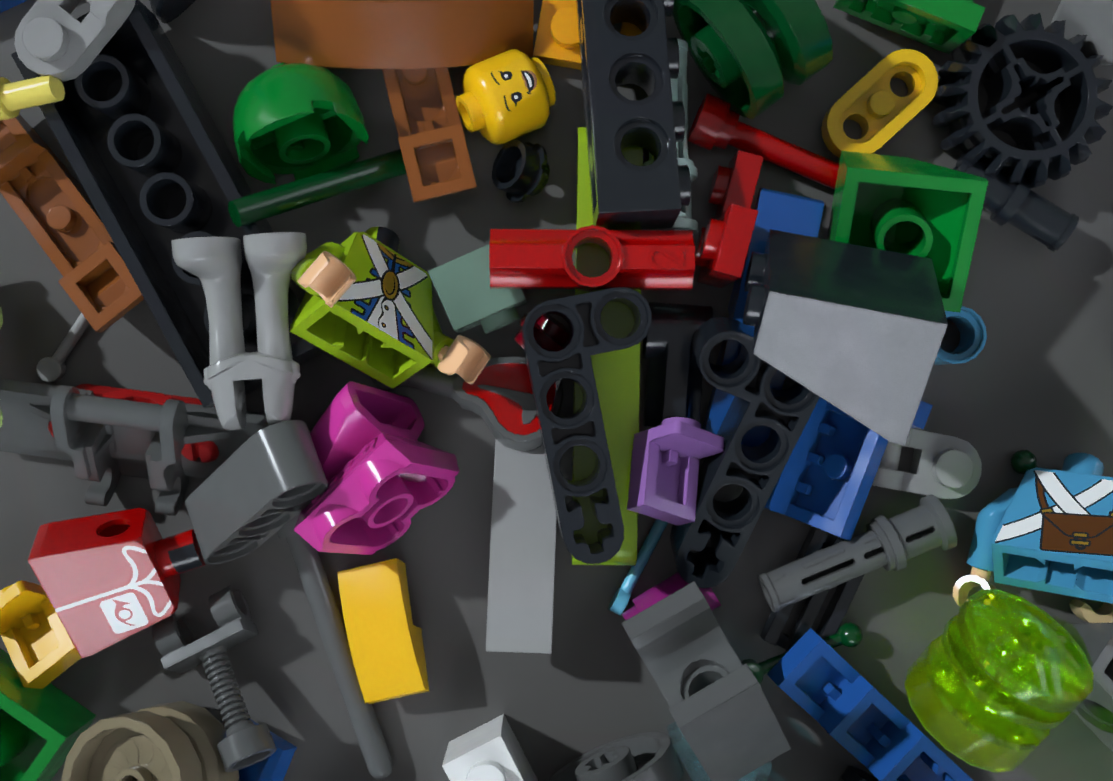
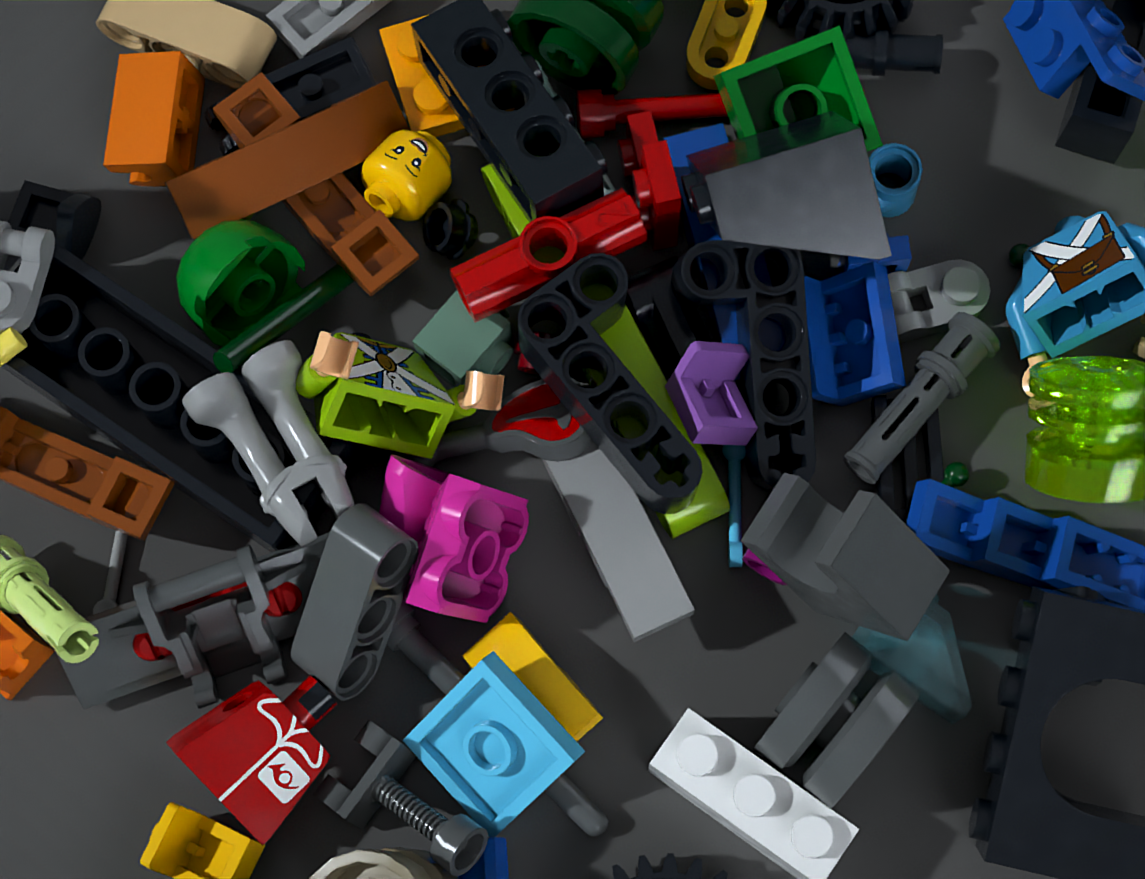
camera: 20 degrees left, 15 degrees down
none -> medium azure plate [402,651,586,837]

